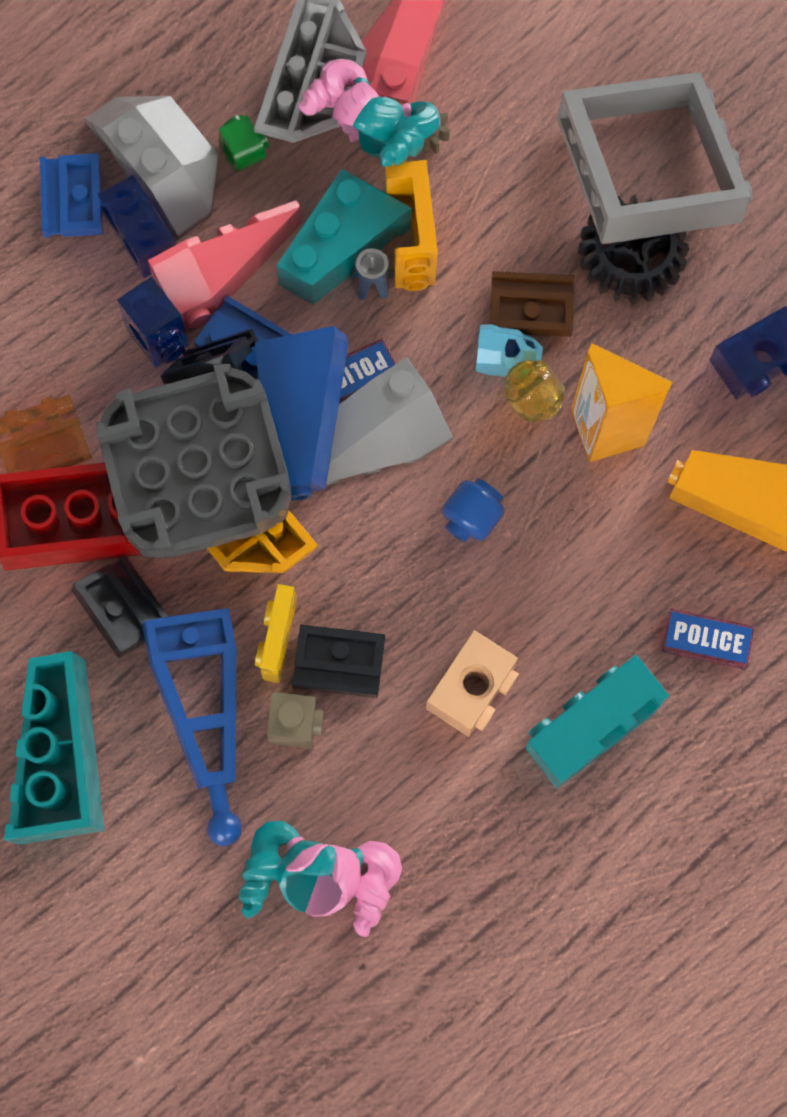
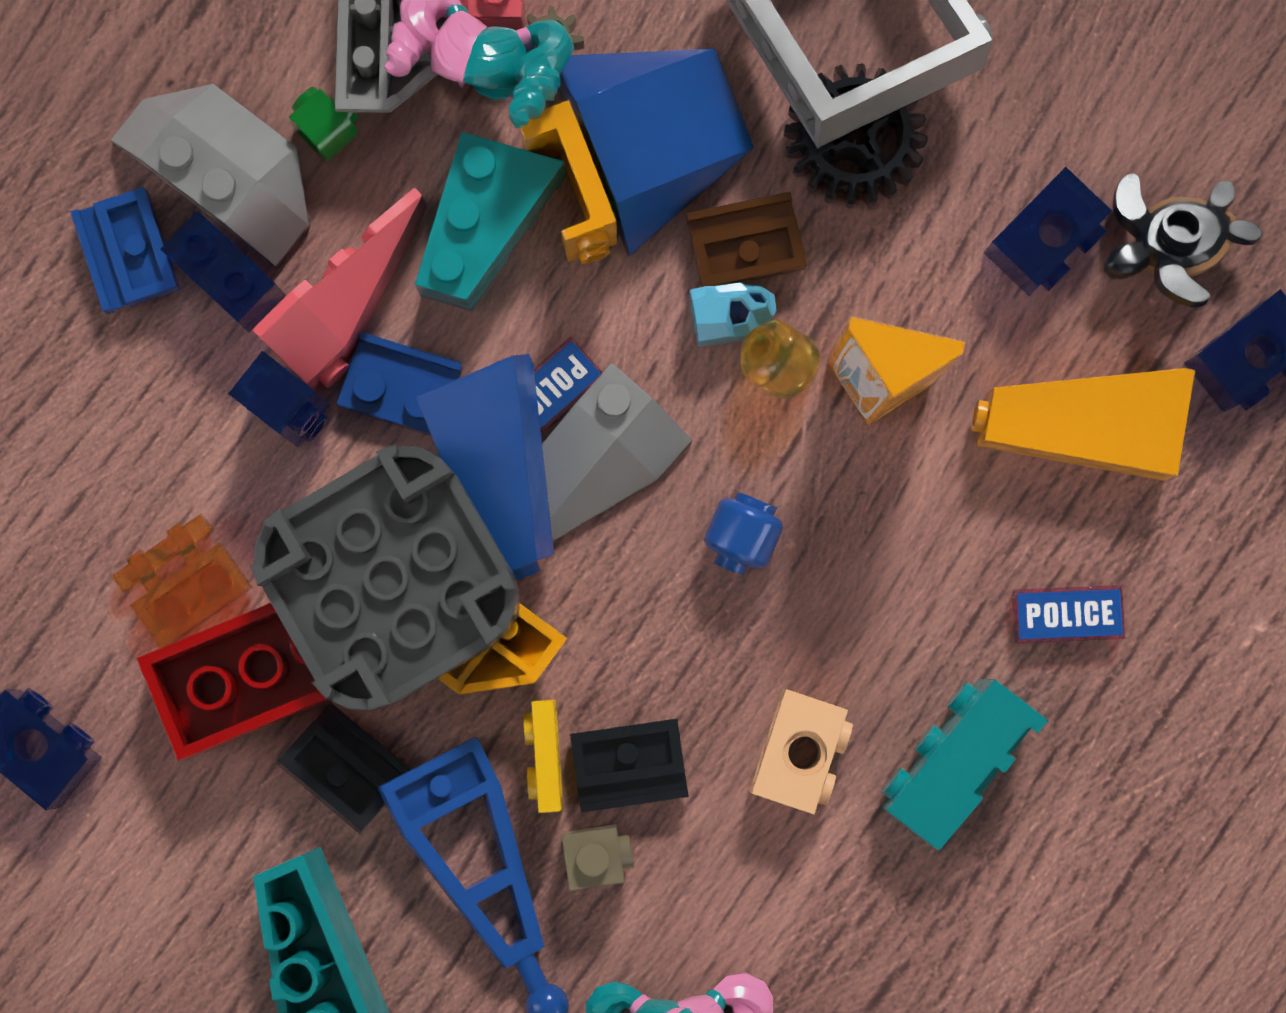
camera: 15 degrees left, 10 degrees up
black plate [160,328,259,385] -> none
piece [351,248,393,300] -> none
none -> blue wedge [559,48,754,256]

